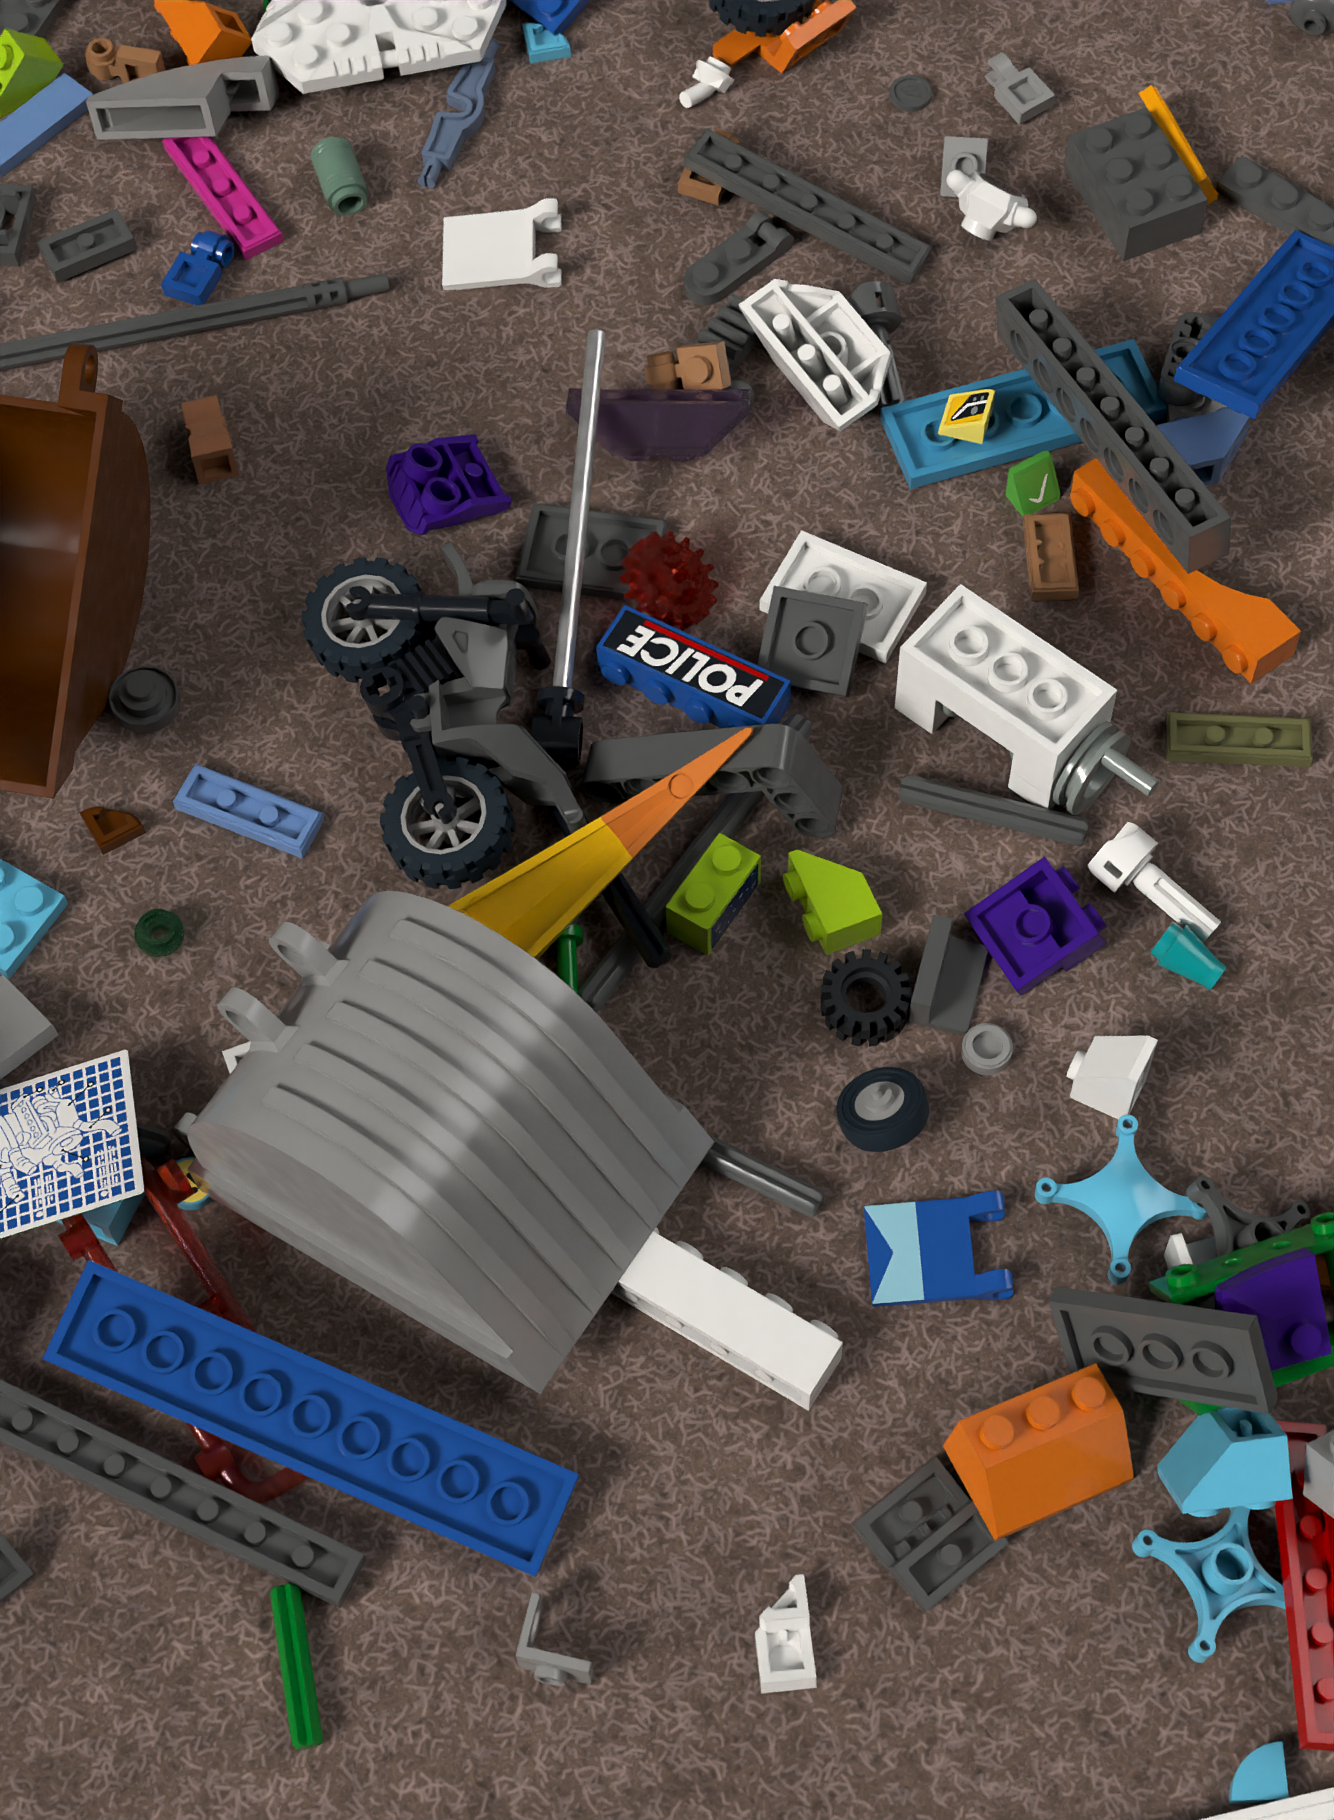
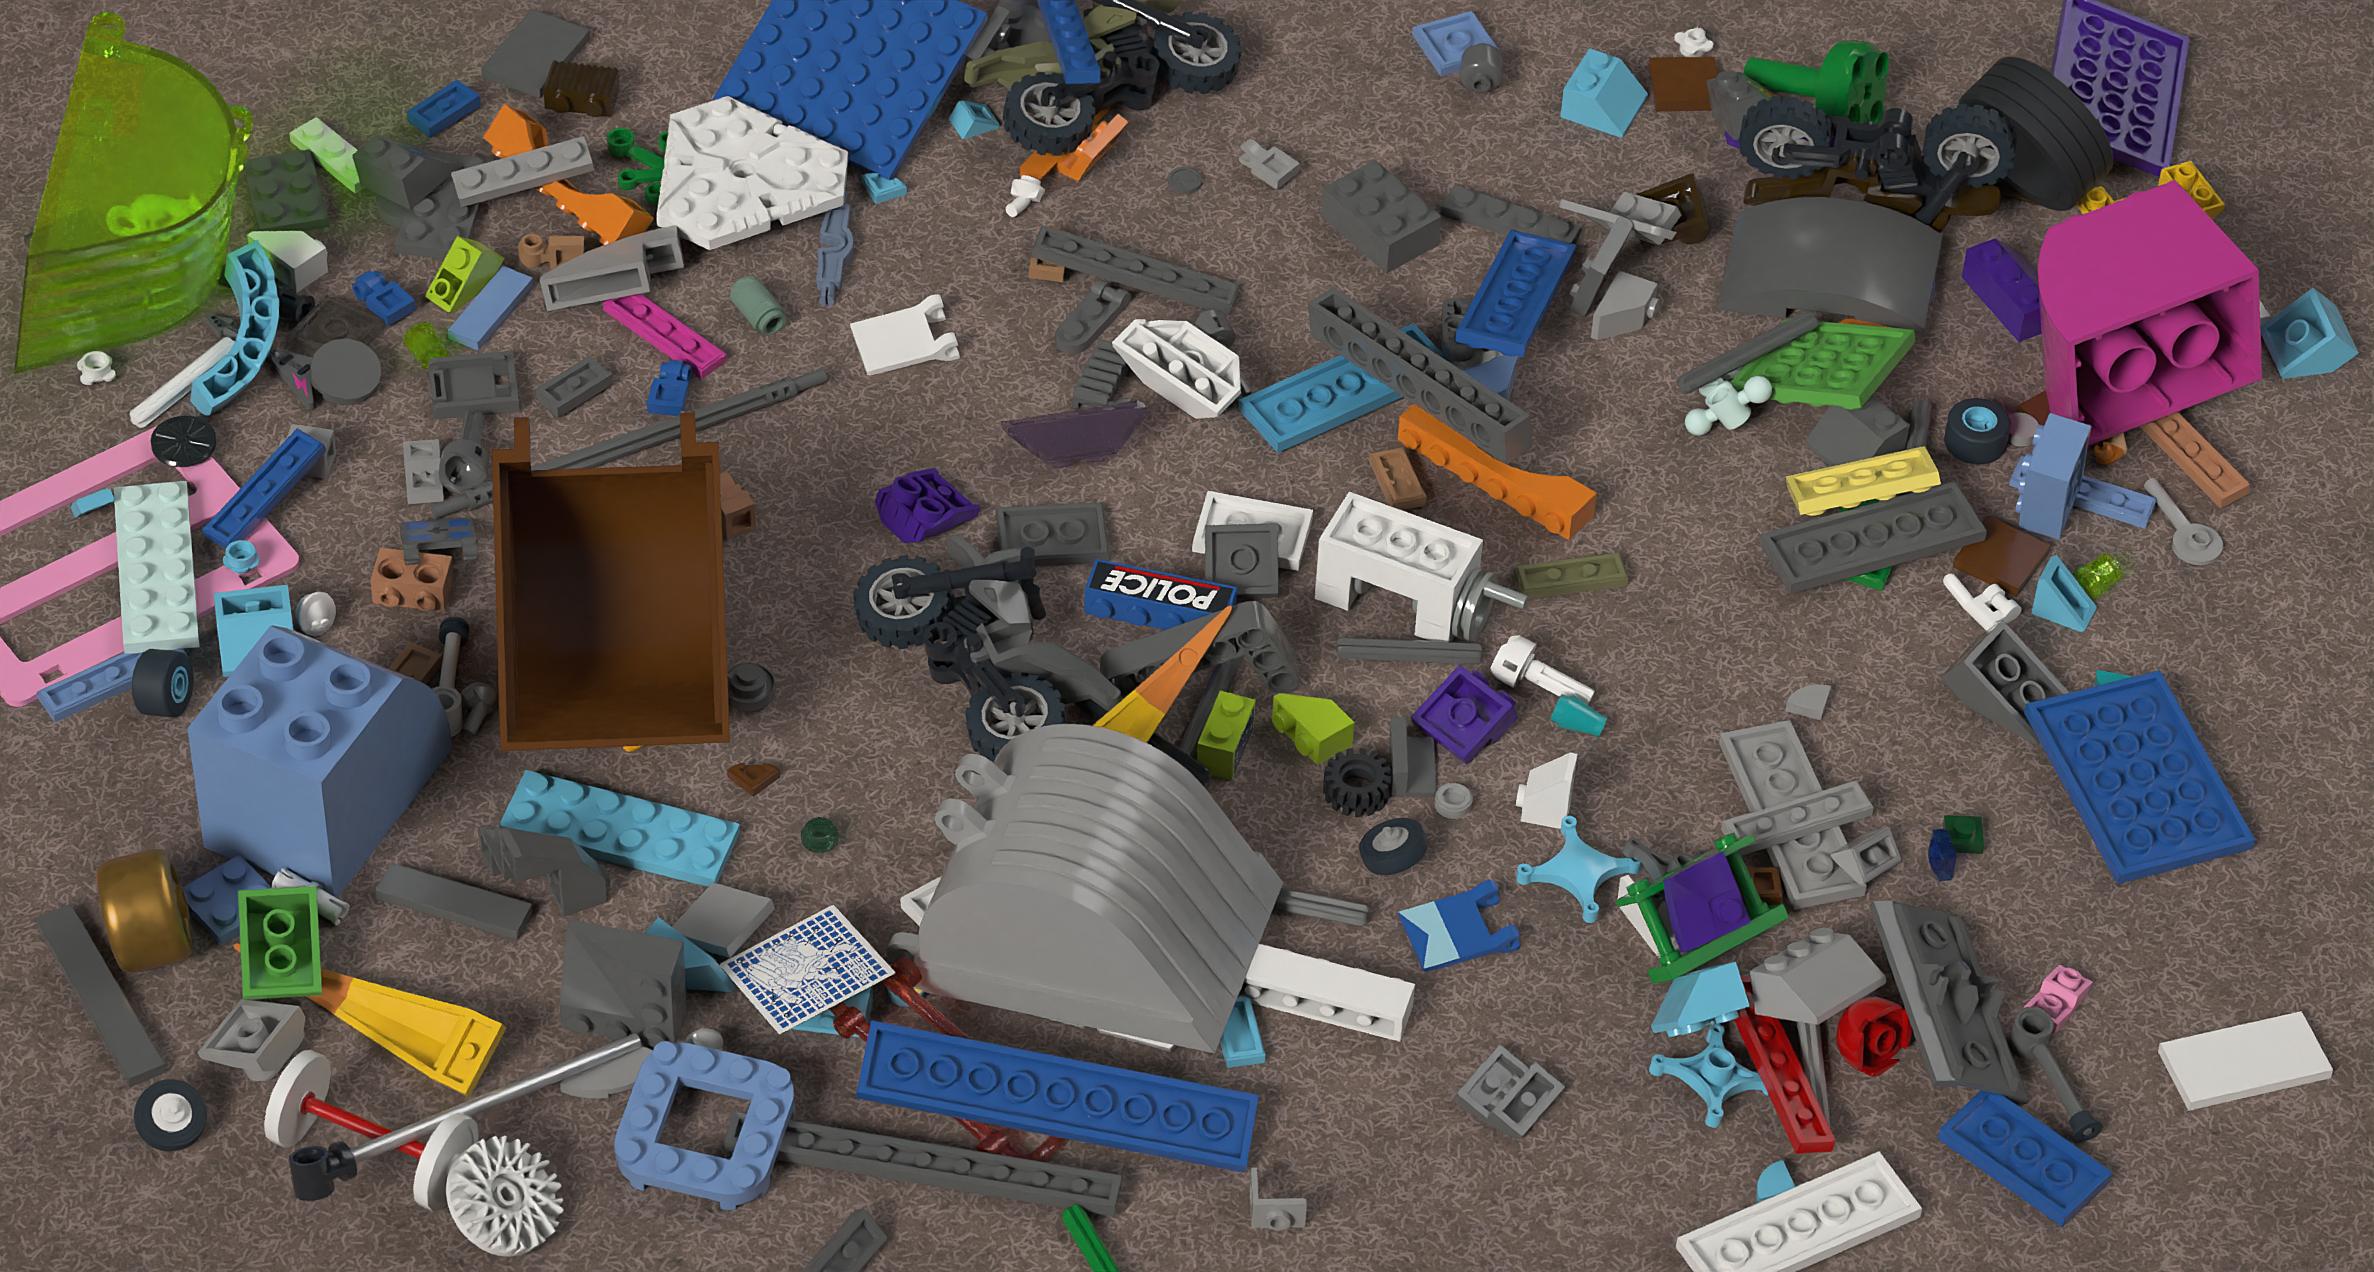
camera: 20 degrees left, 15 degrees down
medium blue tile [173,764,325,859] -> none
flat silver piece [531,330,606,765] -> none
clear red gear [620,531,719,632] -> none
medium nougat plate [644,341,731,393] -> none
white slope [755,1574,817,1694] -> none
slope [938,389,995,444] -> none
light grey bracket [940,136,988,197] -> none
orange slope [943,1363,1134,1541] -> none
white rock [946,170,1037,241] -> none
bright green slope [1005,450,1060,517] -> none
dark grey plate [1048,1287,1278,1414] -> none
light orange tile [1139,85,1219,205] -> none
none -> medium azure tile [1220,995,1266,1068]

